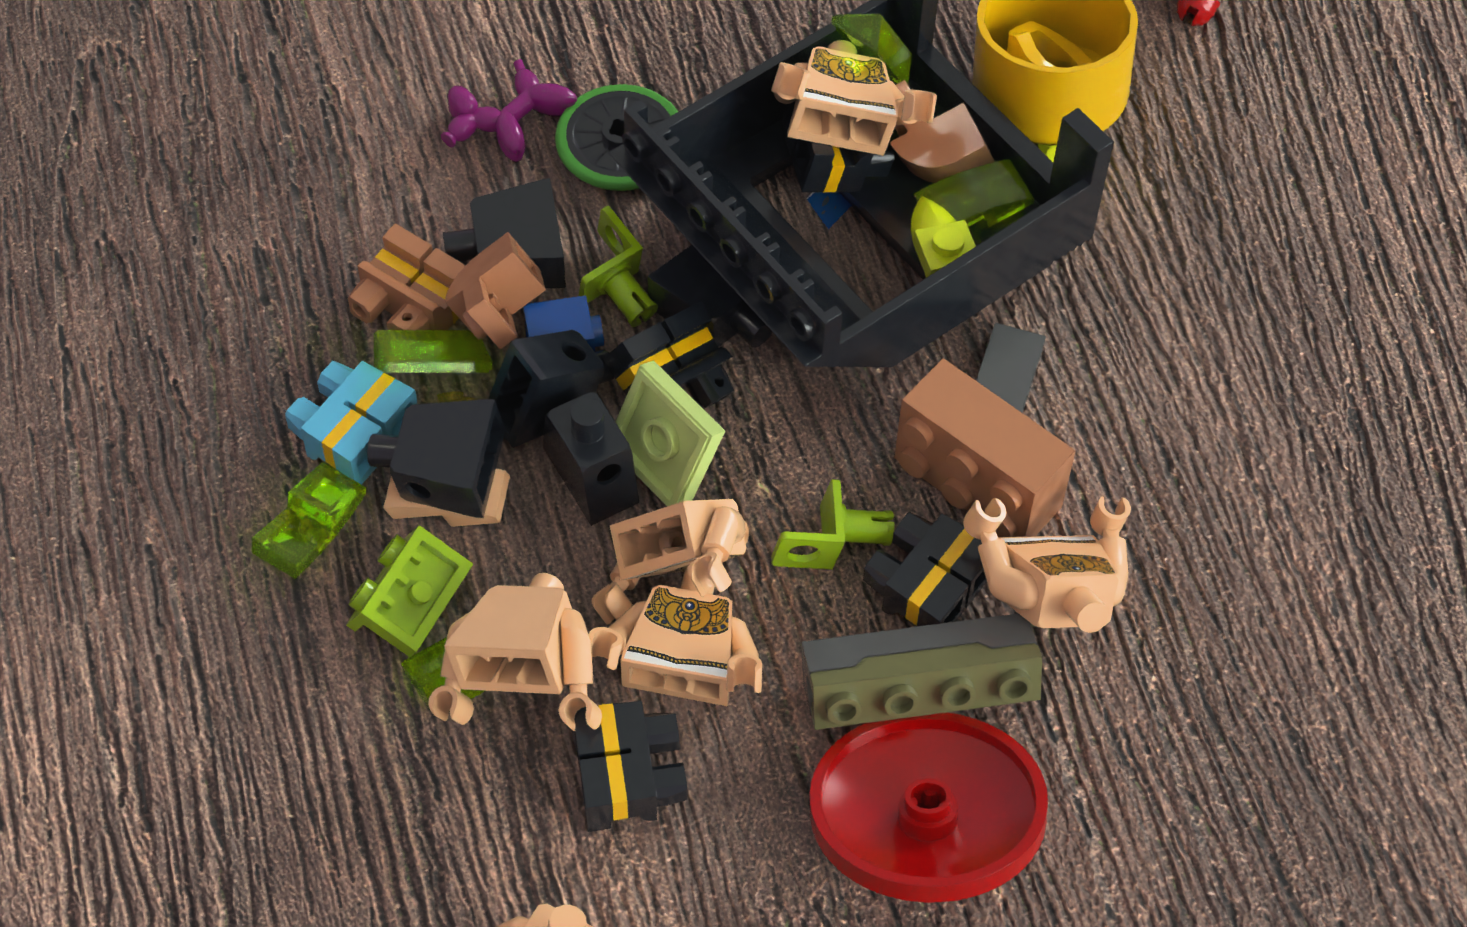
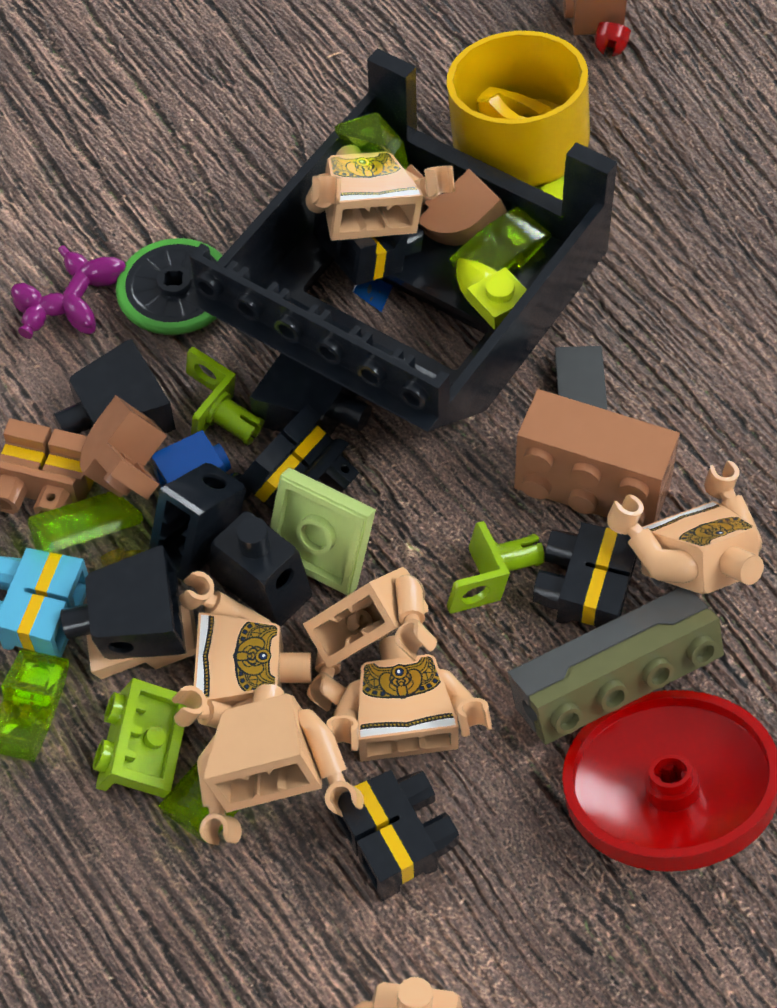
camera: 15 degrees left, 0 degrees up
none -> light nougat torso [172,571,312,728]

